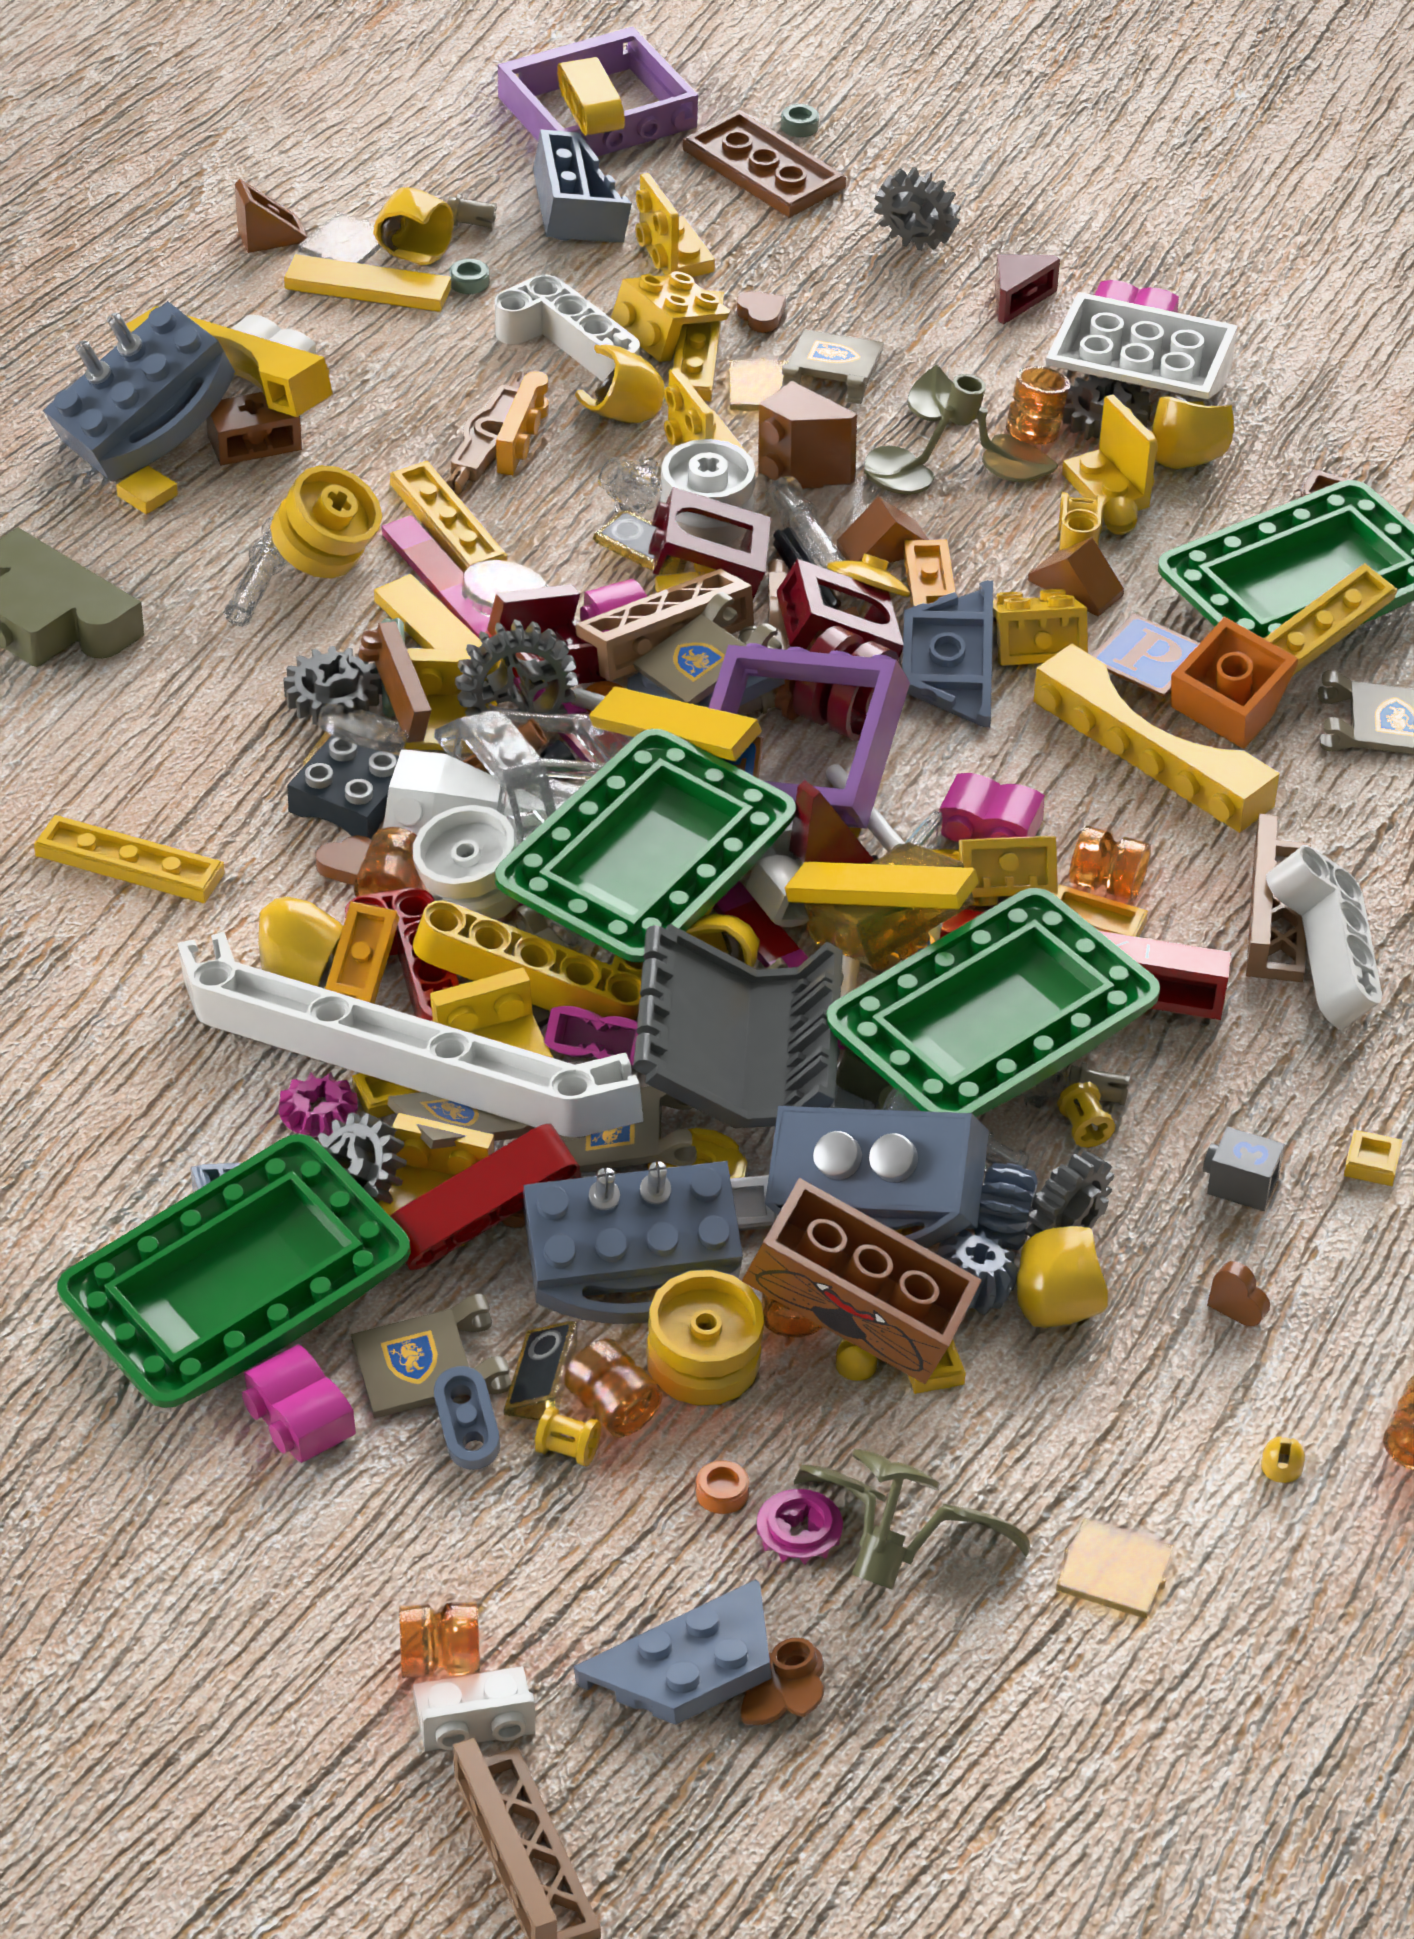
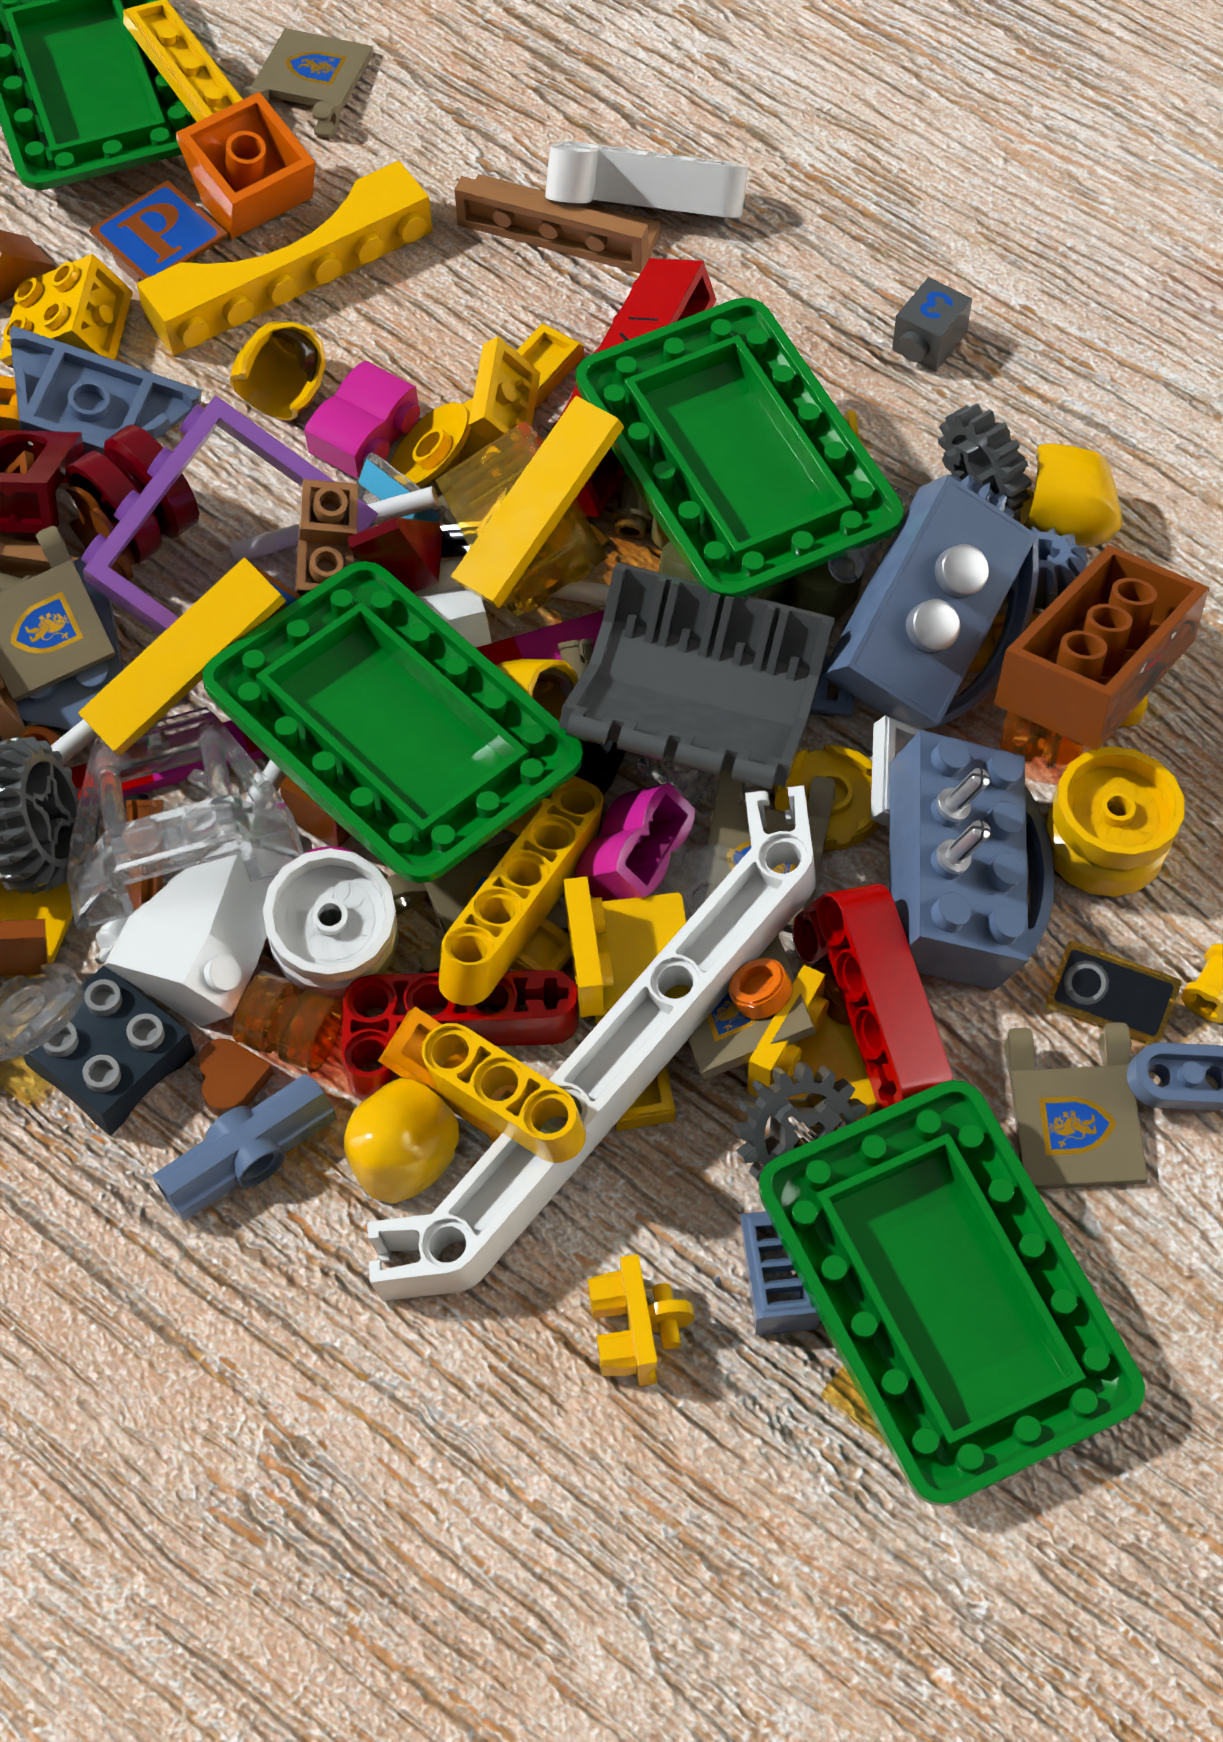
camera: 75 degrees left, 15 degrees up
yellow tile [34,815,225,904] -> none
dark pink brick [242,1344,356,1463] -> none
dark pink gear [279,1072,358,1137] -> none
clear orange wheel [564,1338,663,1438] -> none
clear orange wheel [1069,825,1151,901] -> none
dark orange tile [1207,1261,1270,1326] -> none
yellow tile [1344,1129,1403,1187] -> none
none -> sand blue piece [152,1073,337,1222]
none -> yellow piece [229,322,326,421]
none -> medium nougat slope [295,479,359,596]
none -> yellow beam [422,1023,586,1163]
none -> yellow hips [587,1254,695,1387]
none -> orange tile [728,958,793,1019]

